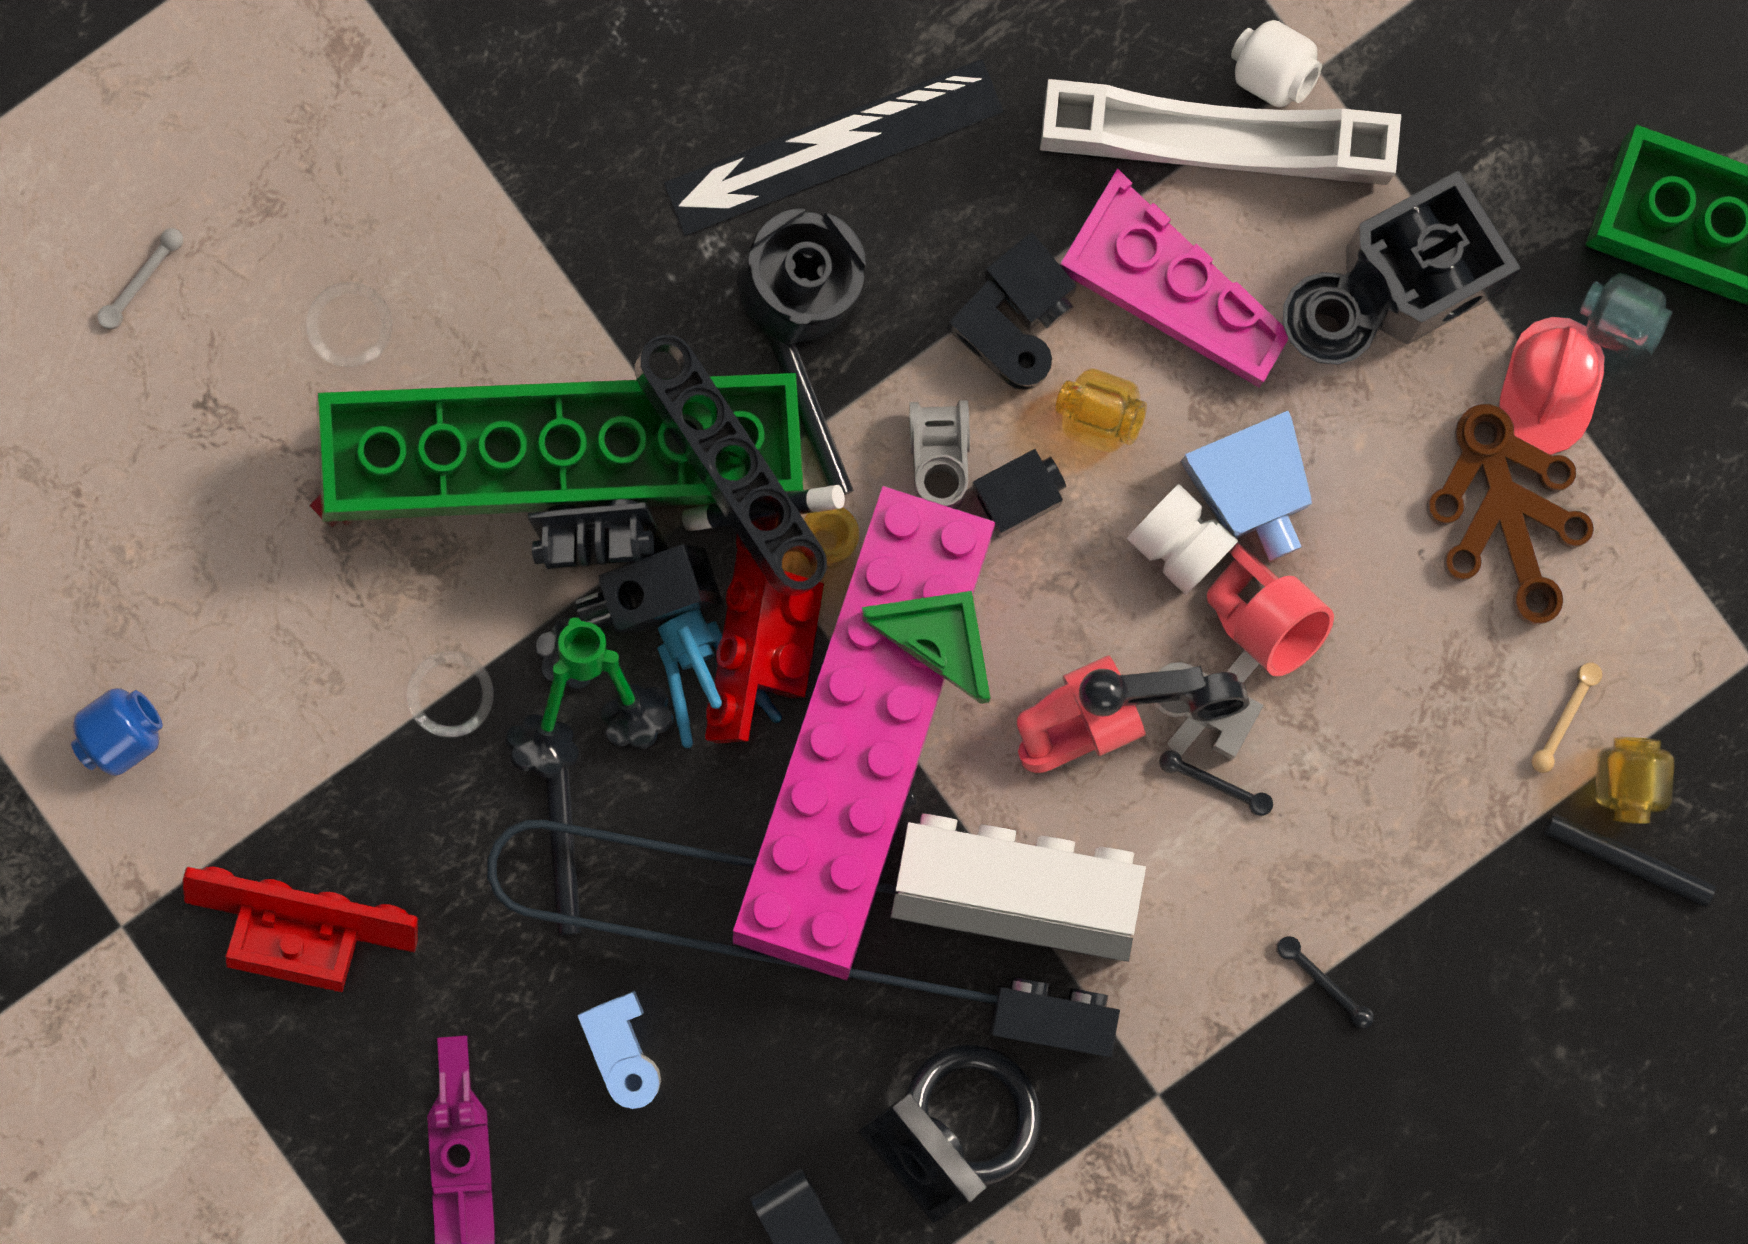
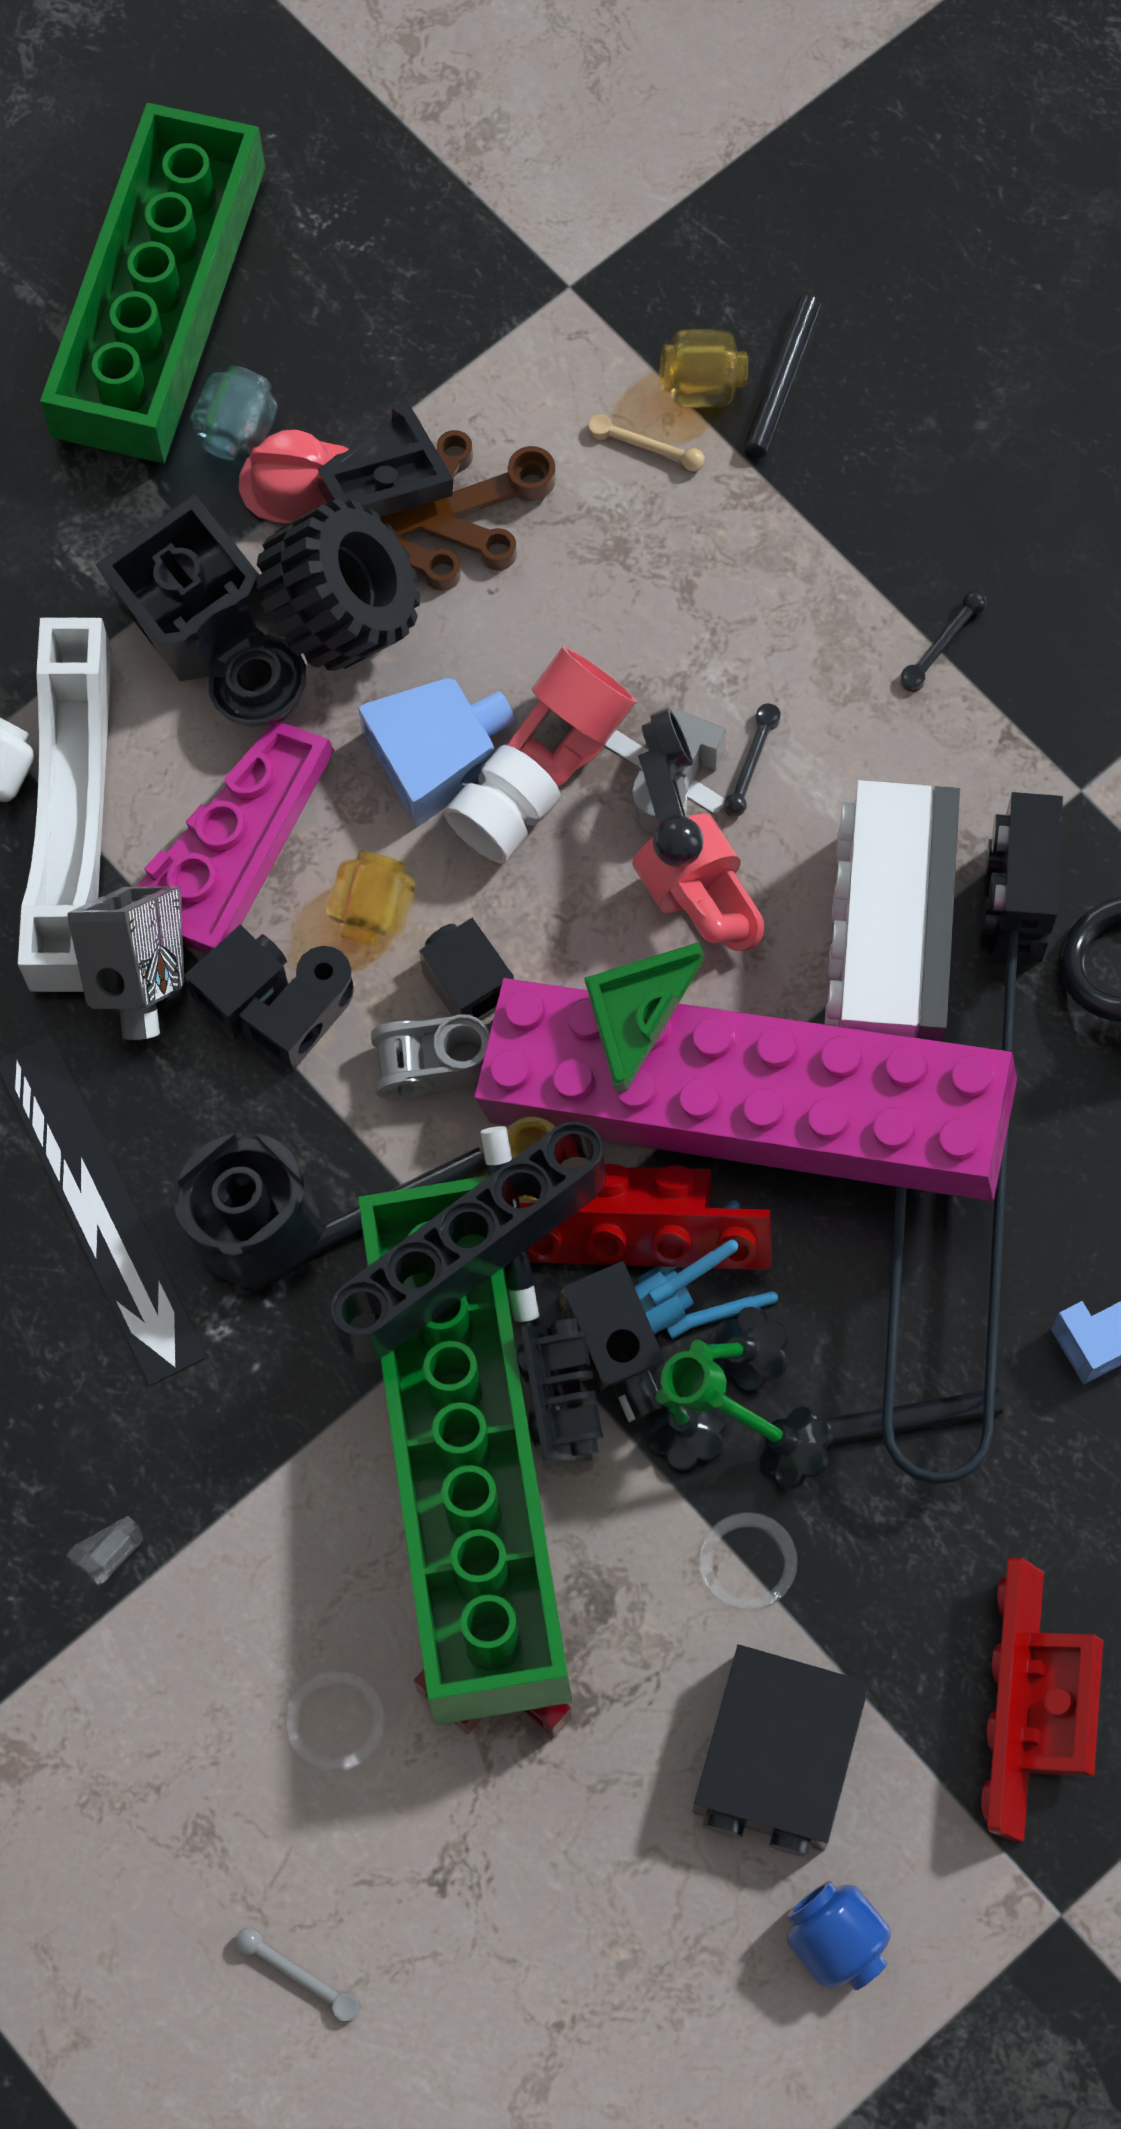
camera: 90 degrees left, 15 degrees down
none -> clear slope [66,1516,144,1585]
none -> dark grey torso [67,886,184,1040]
none -> black tyre [256,499,420,671]
none -> black wing [318,401,454,517]
none -> black brick [692,1644,870,1857]

